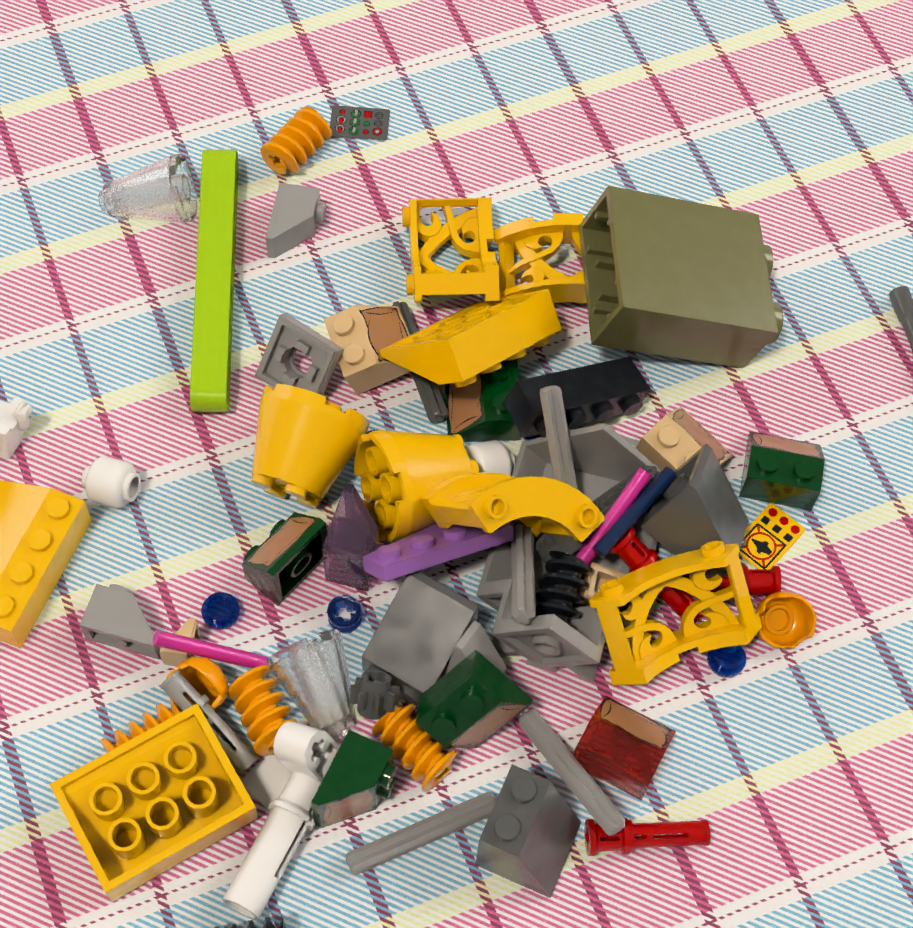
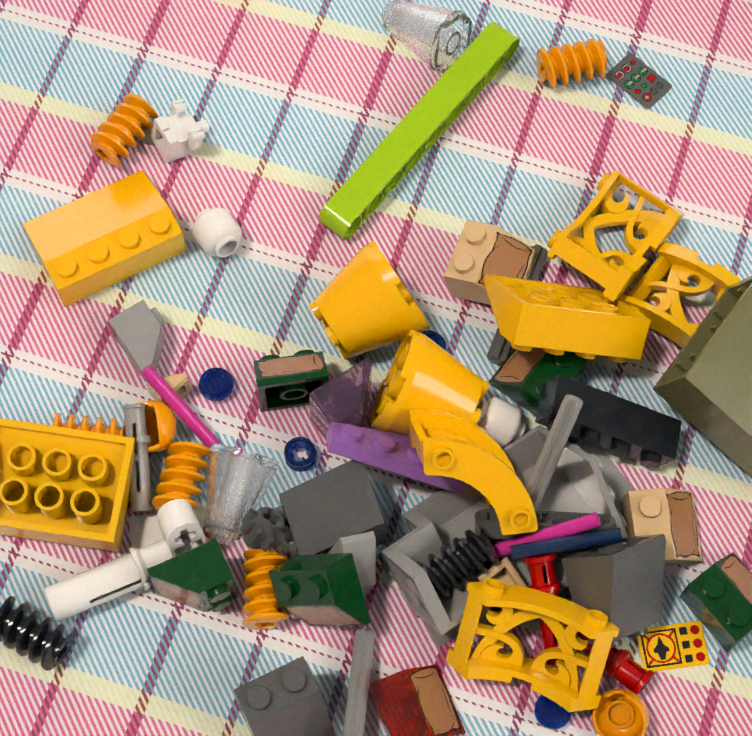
camera: 40 degrees right, 5 degrees up
light grey piece [255,313,343,395] -> none
light grey slope [266,183,326,258] -> none
light grey axle [346,792,496,875] -> none
light grey axle [511,523,536,625] -> none

